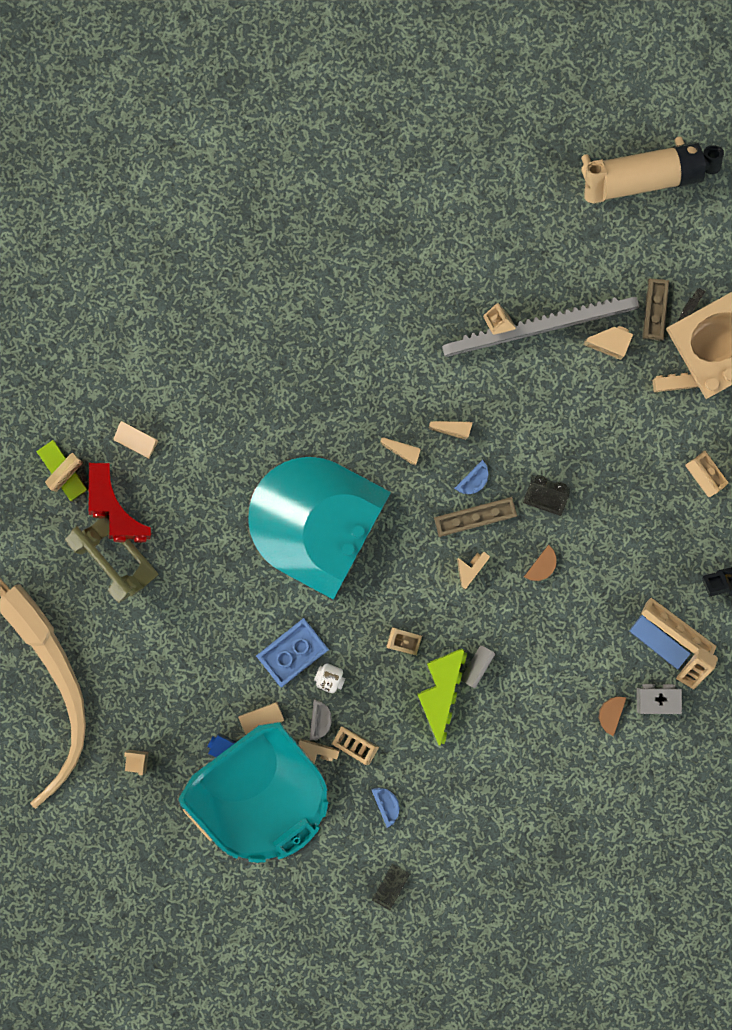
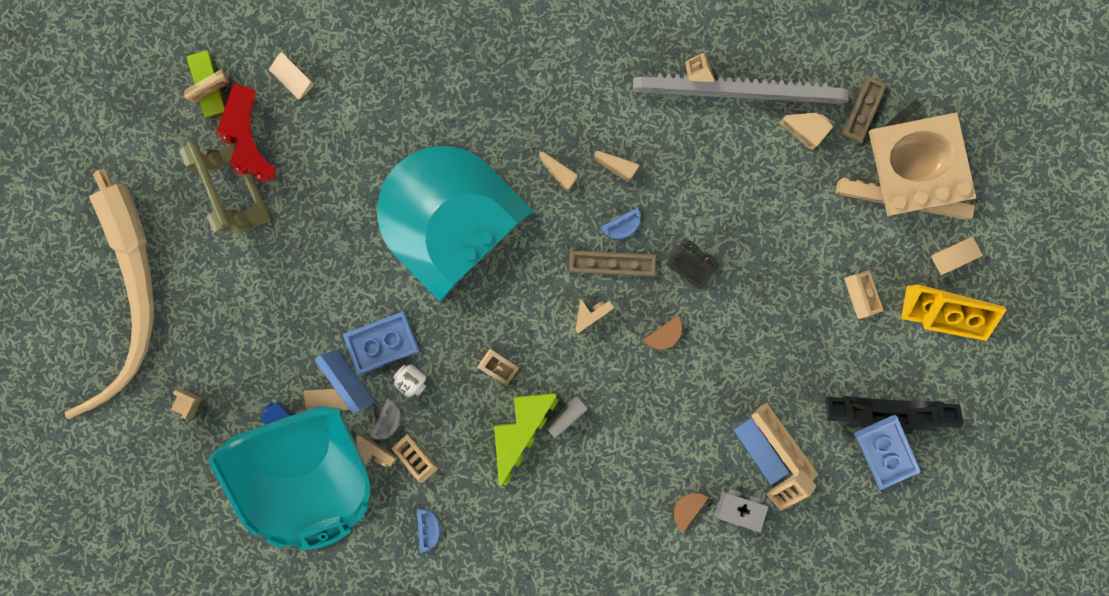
camera: 15 degrees right, 0 degrees up
none -> medium blue tile [315,349,375,414]

